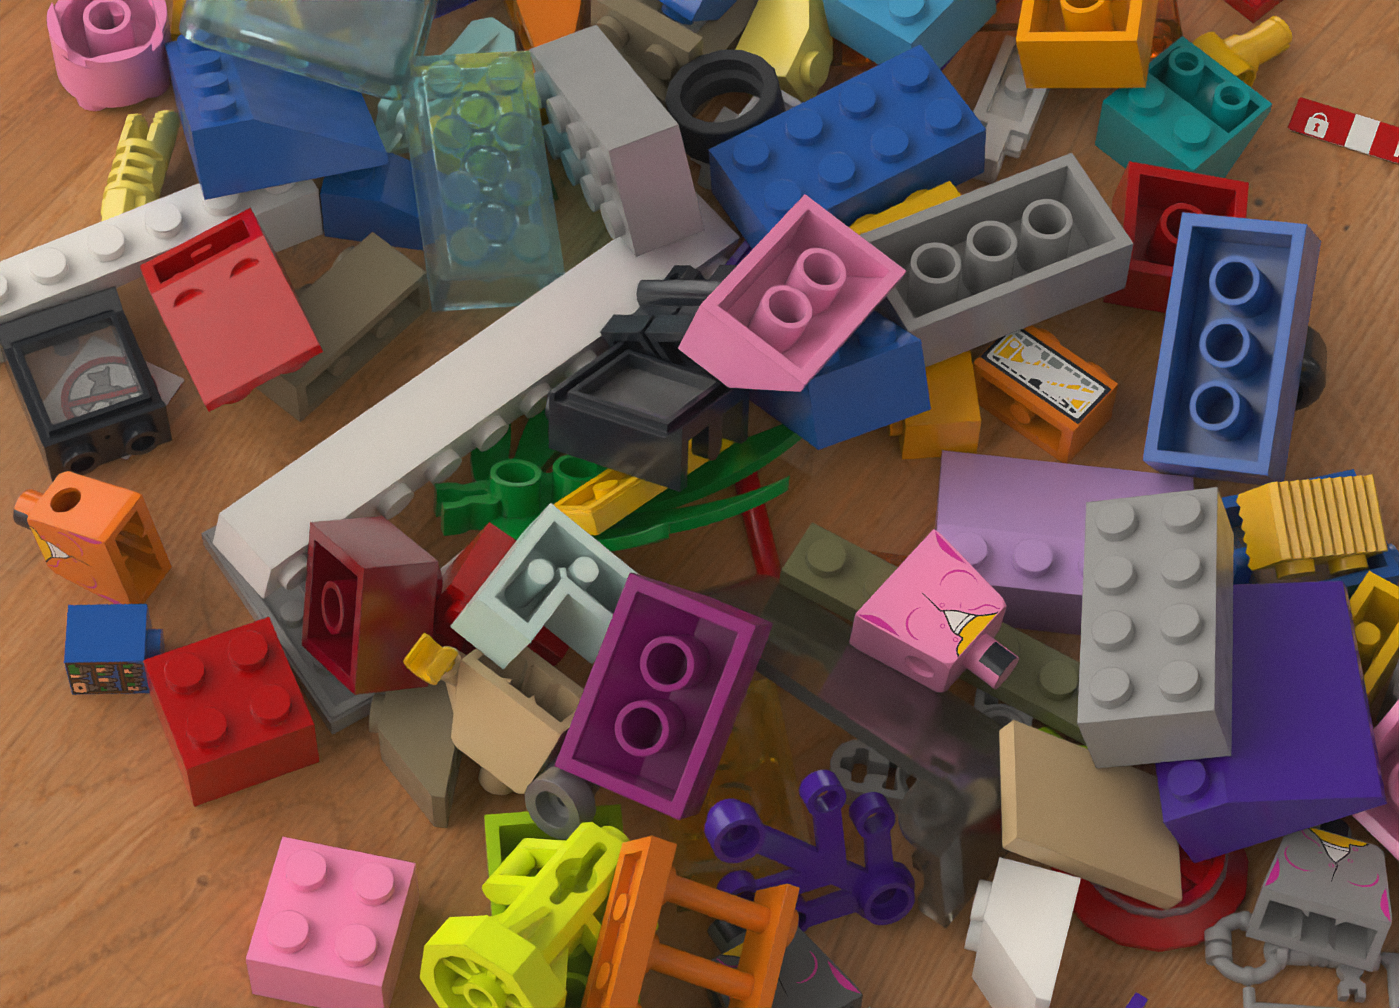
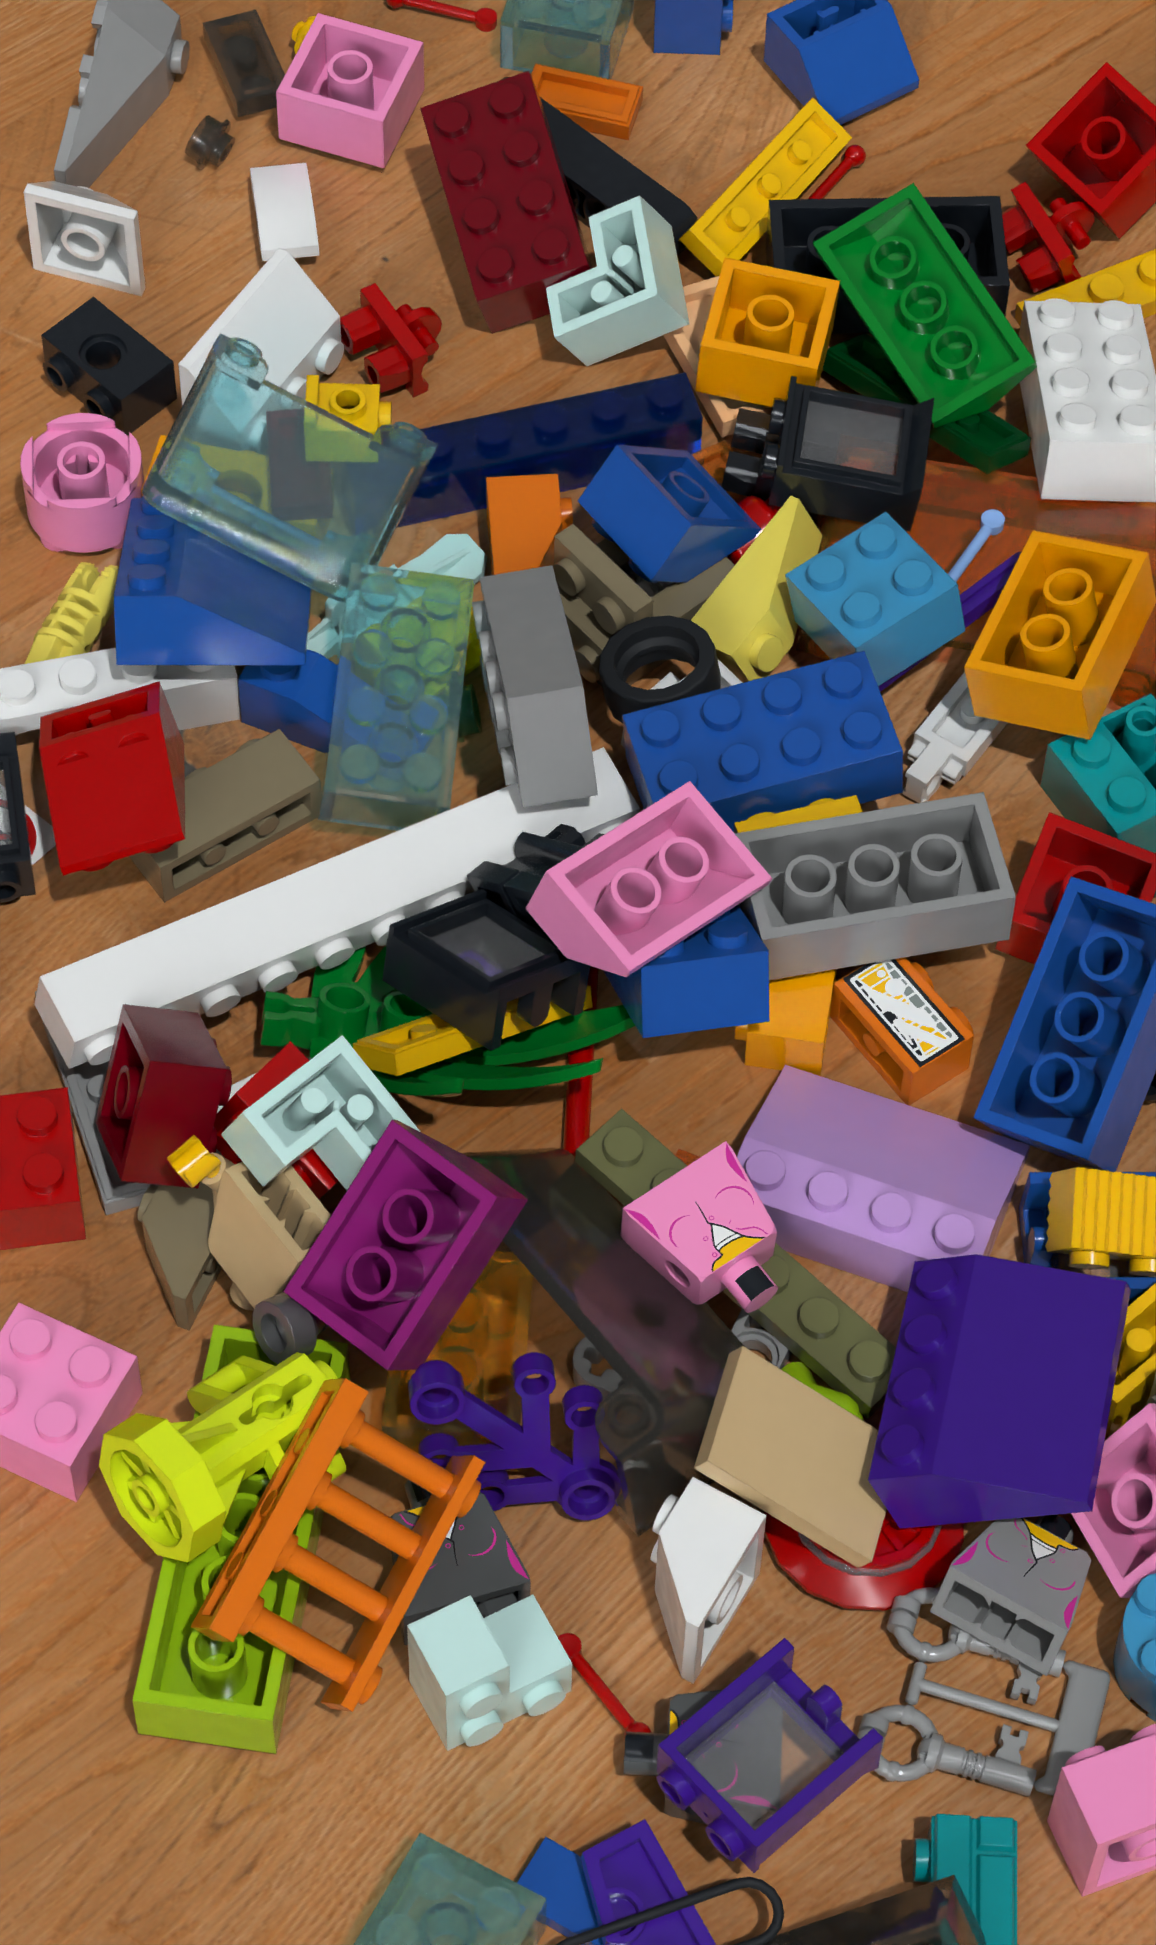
camera: 15 degrees right, 0 degrees up
light grey brick [1077,487,1234,768] -> none

